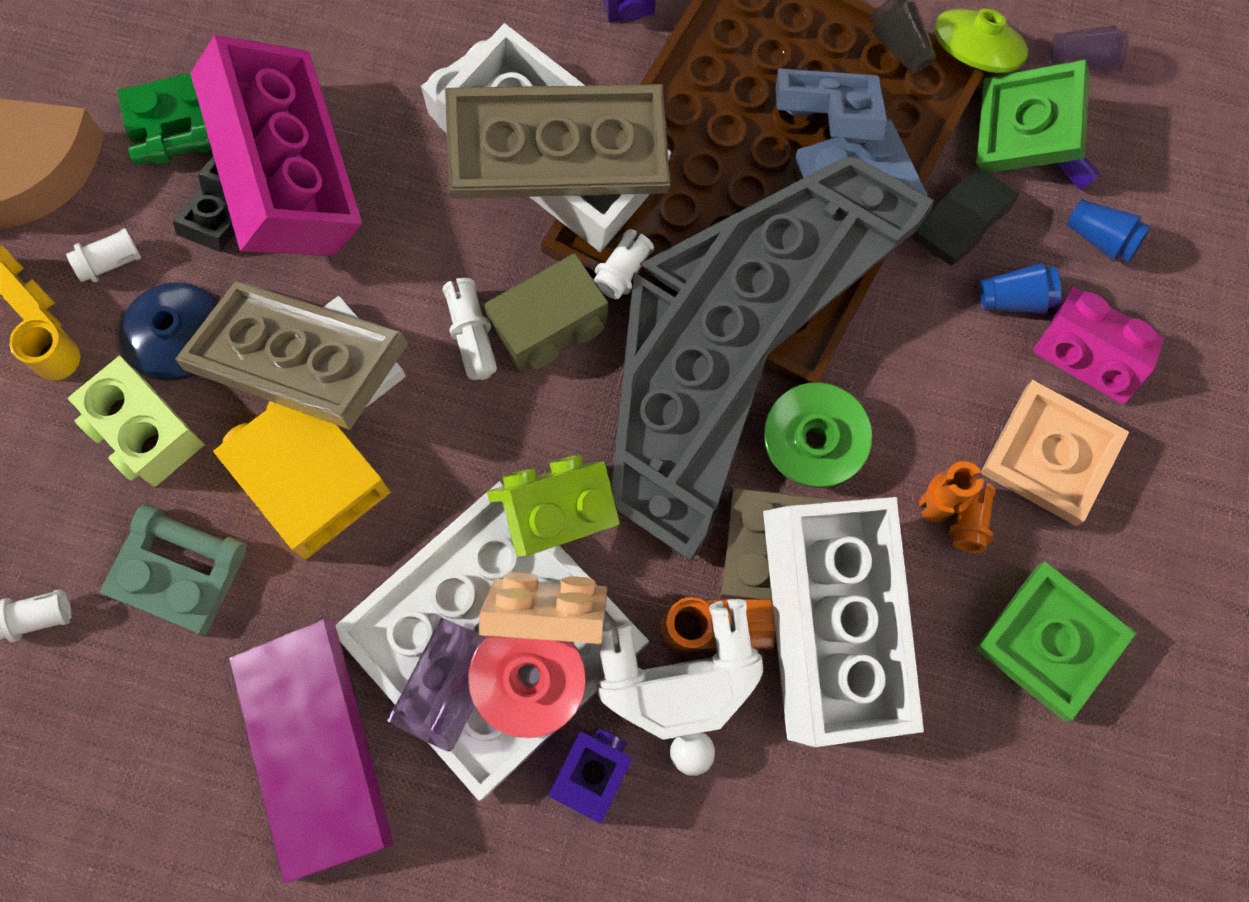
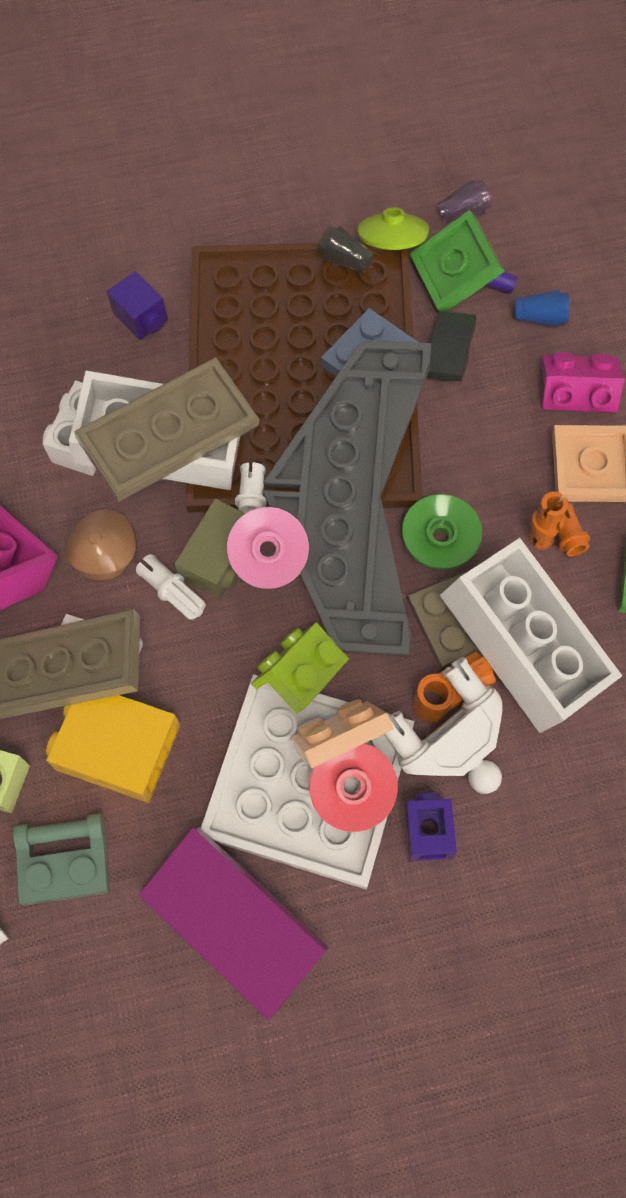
camera: 25 degrees left, 5 degrees down
clear purple slope [387,617,486,752] -> none
sand blue plate [776,68,887,144] -> none
blue cone [980,263,1061,314] -> none
none -> medium nougat hat [65,509,136,581]
none -> bright pink dish [227,507,309,589]

